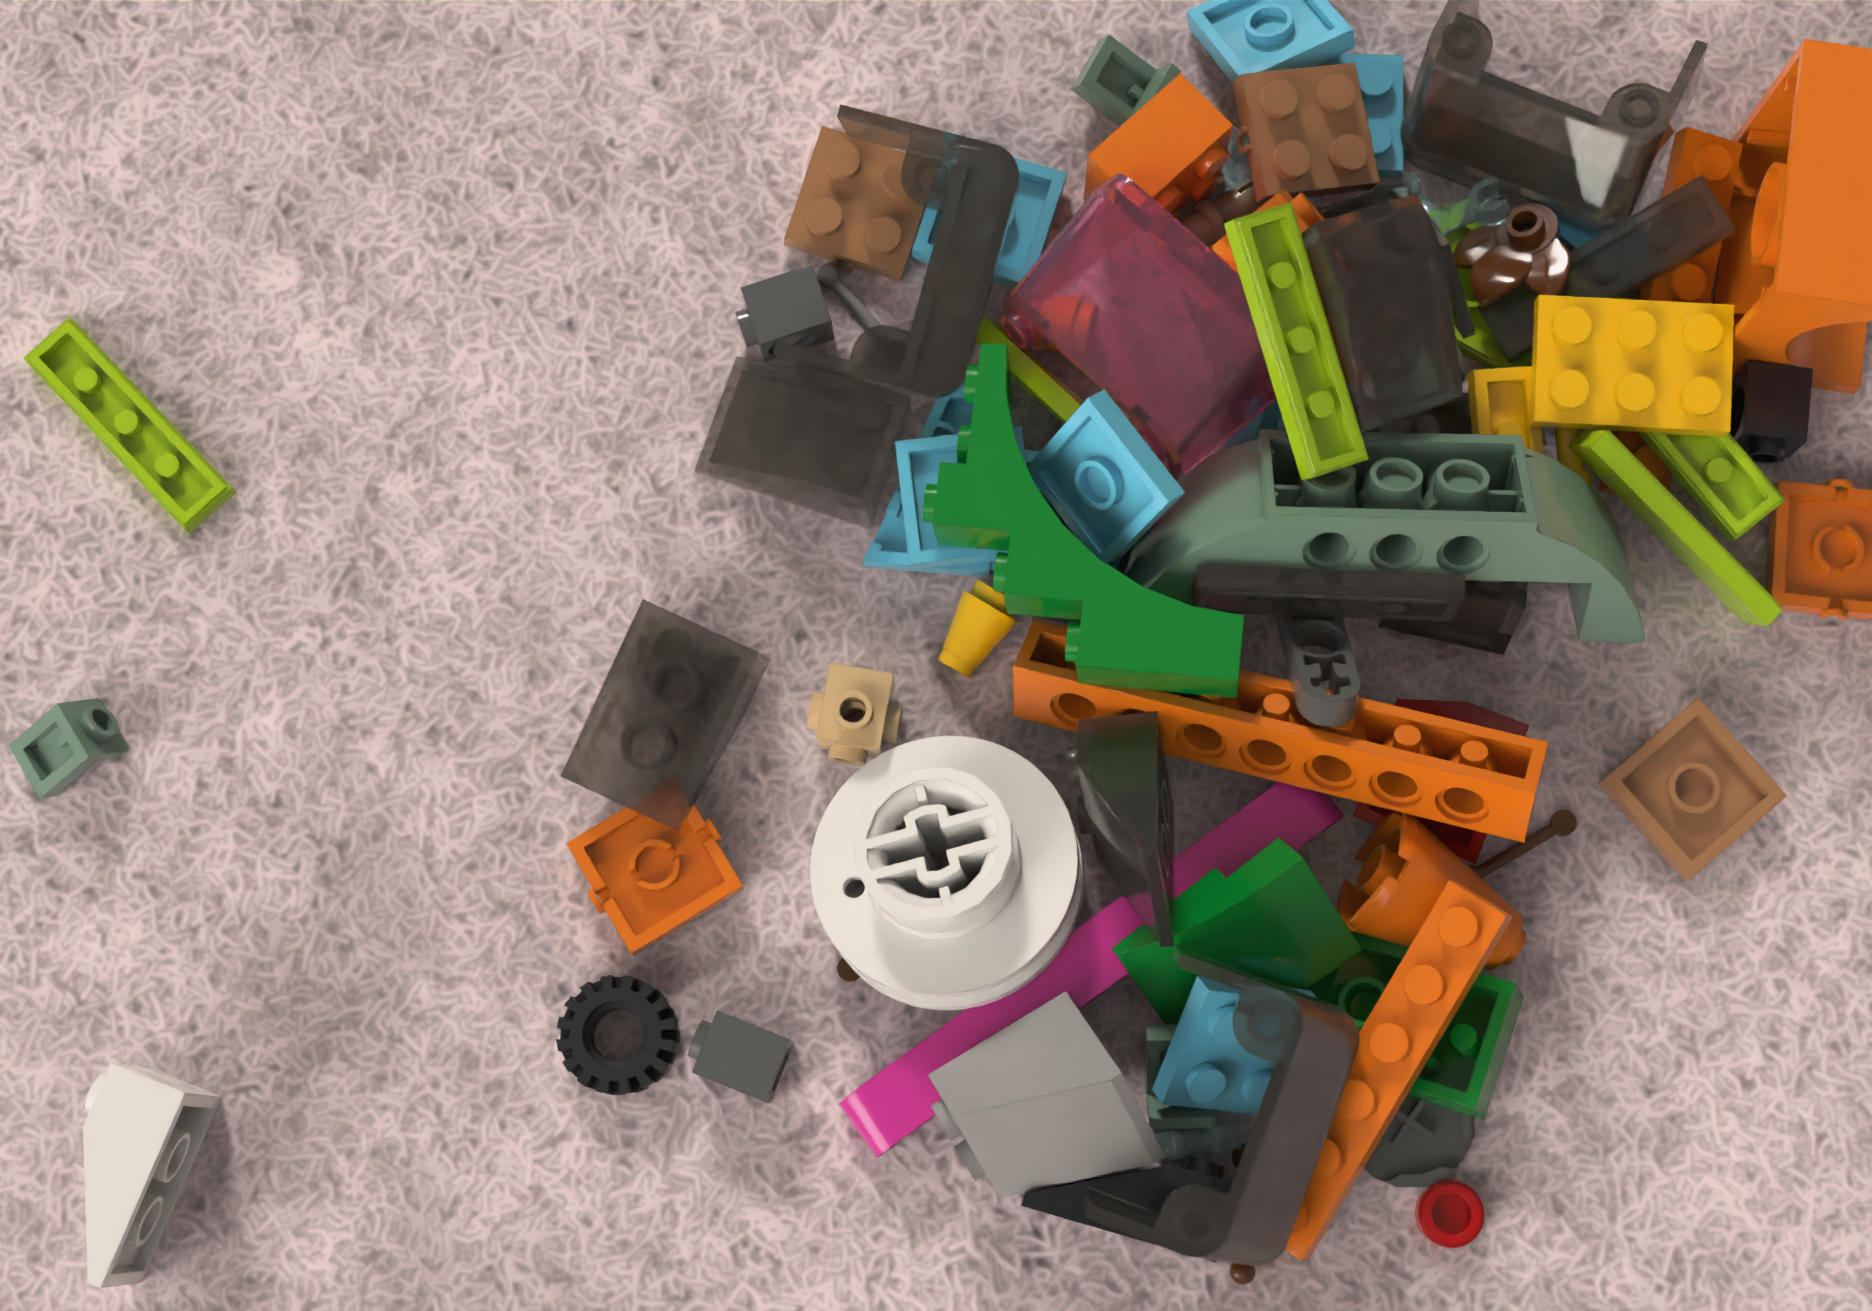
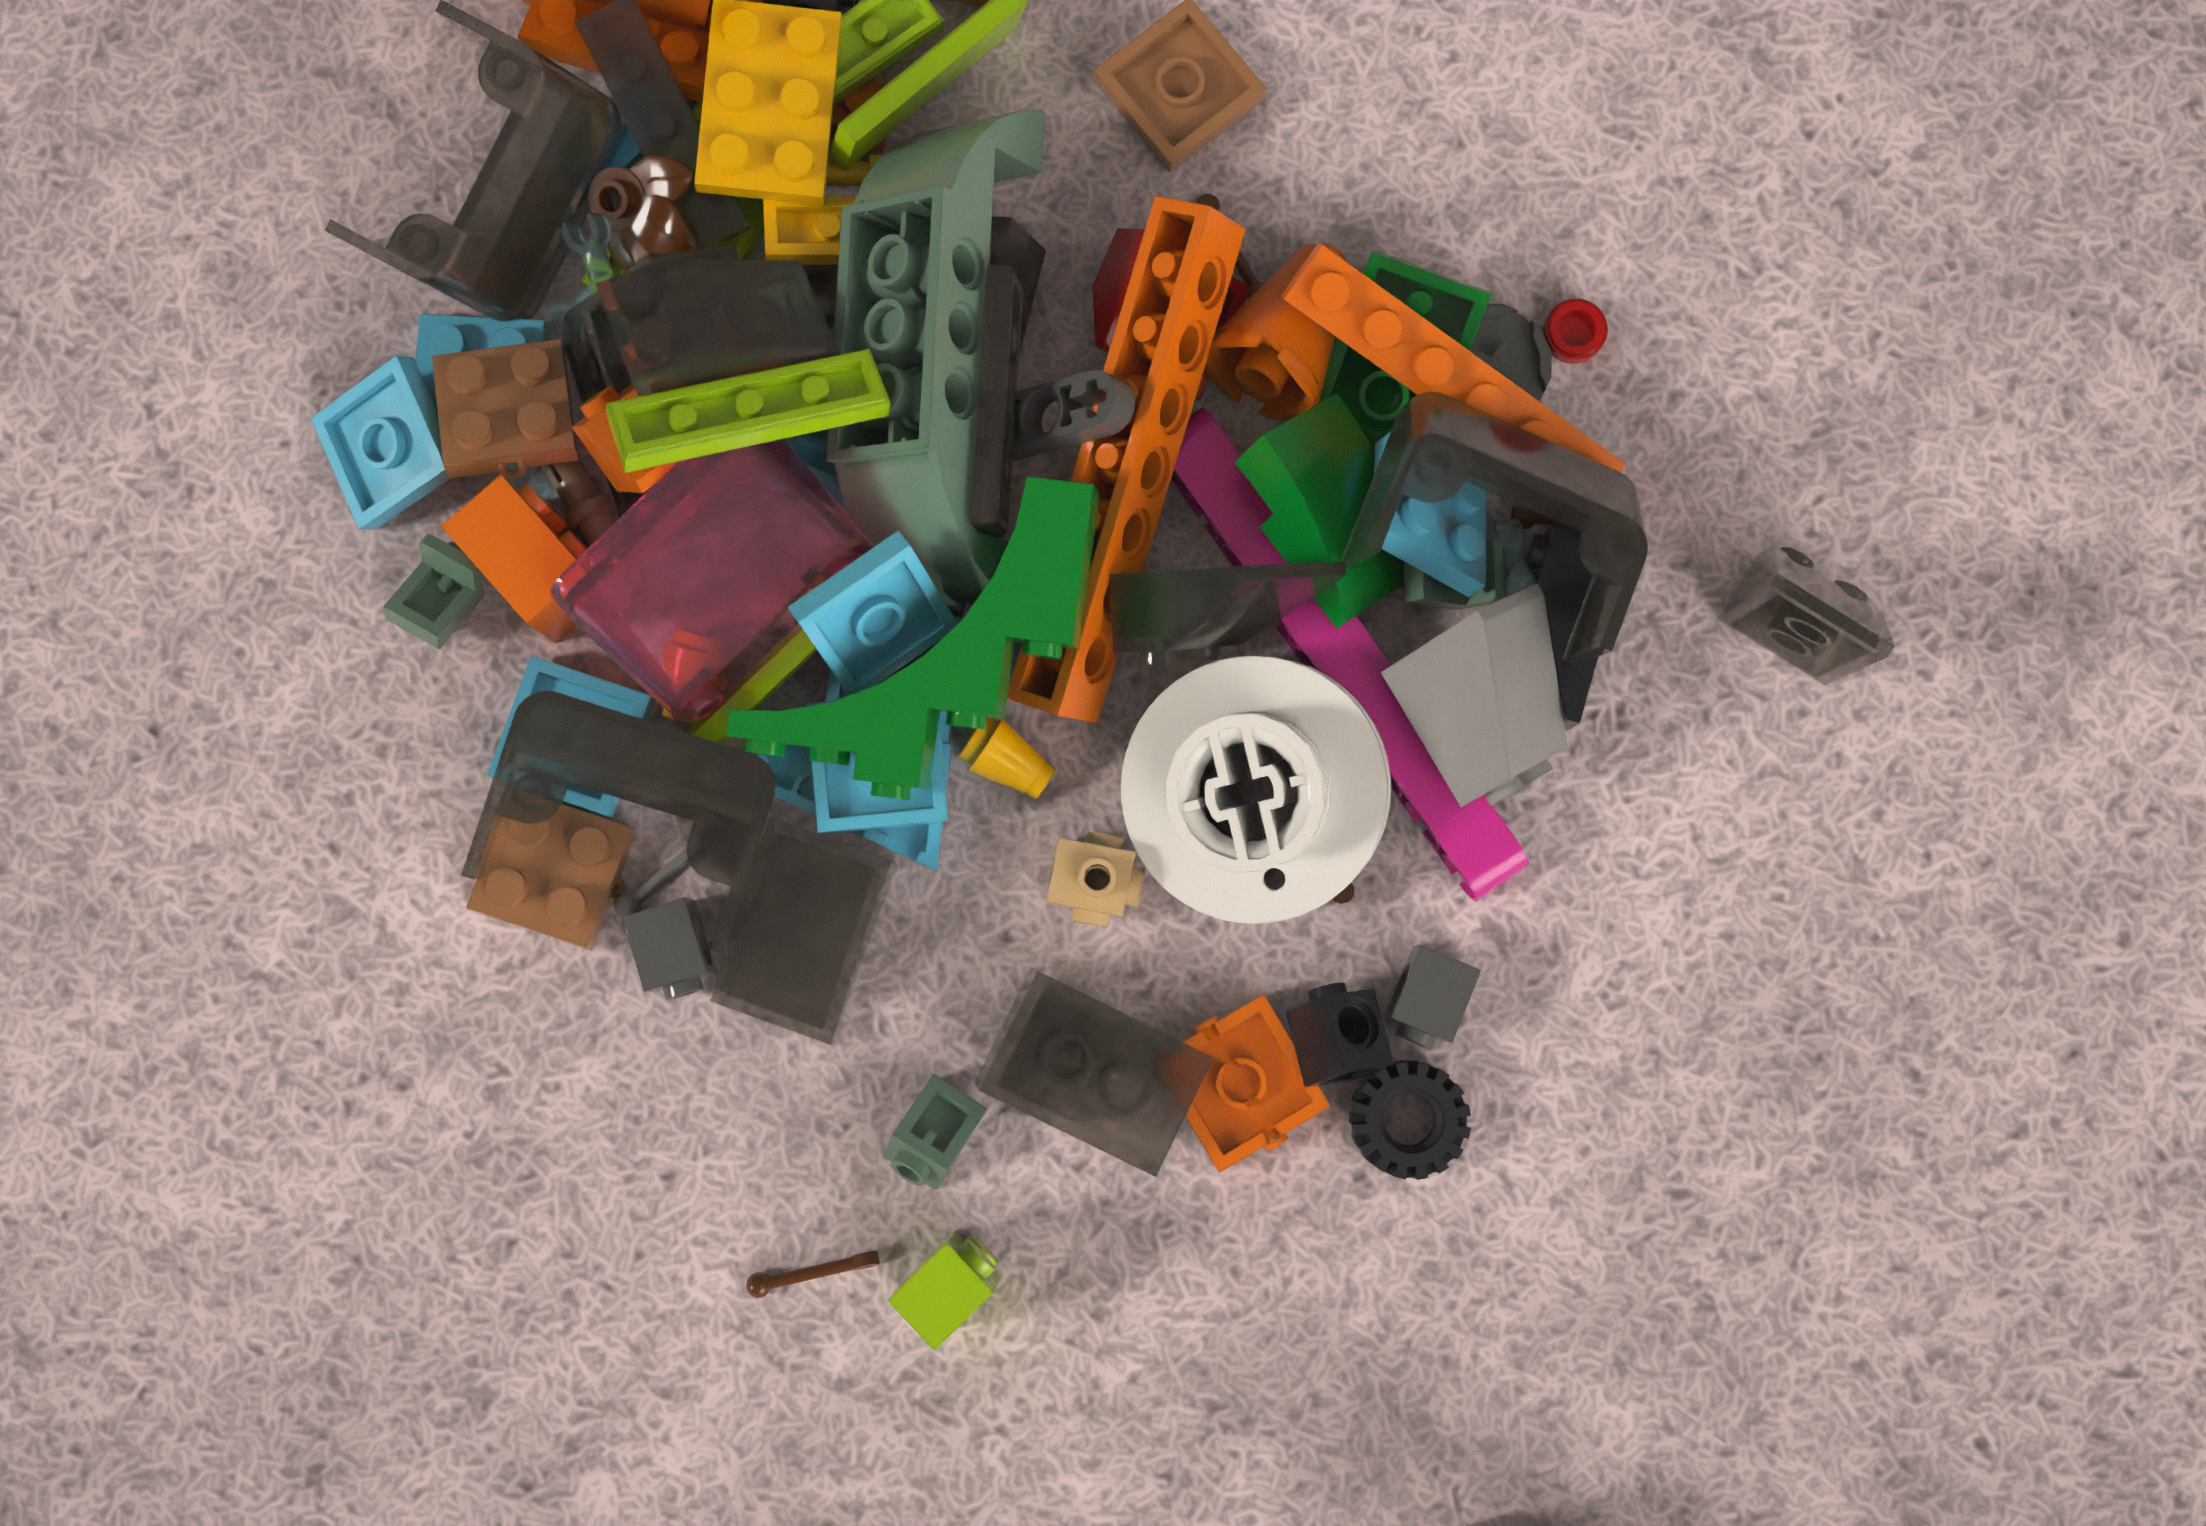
camera: 95 degrees left, 5 degrees up
none -> reddish brown hinge [746,1251,880,1298]
none -> sand green bracket [883,1074,988,1190]
none -> lime brick [887,1231,999,1351]
none -> black brick [1286,982,1394,1088]

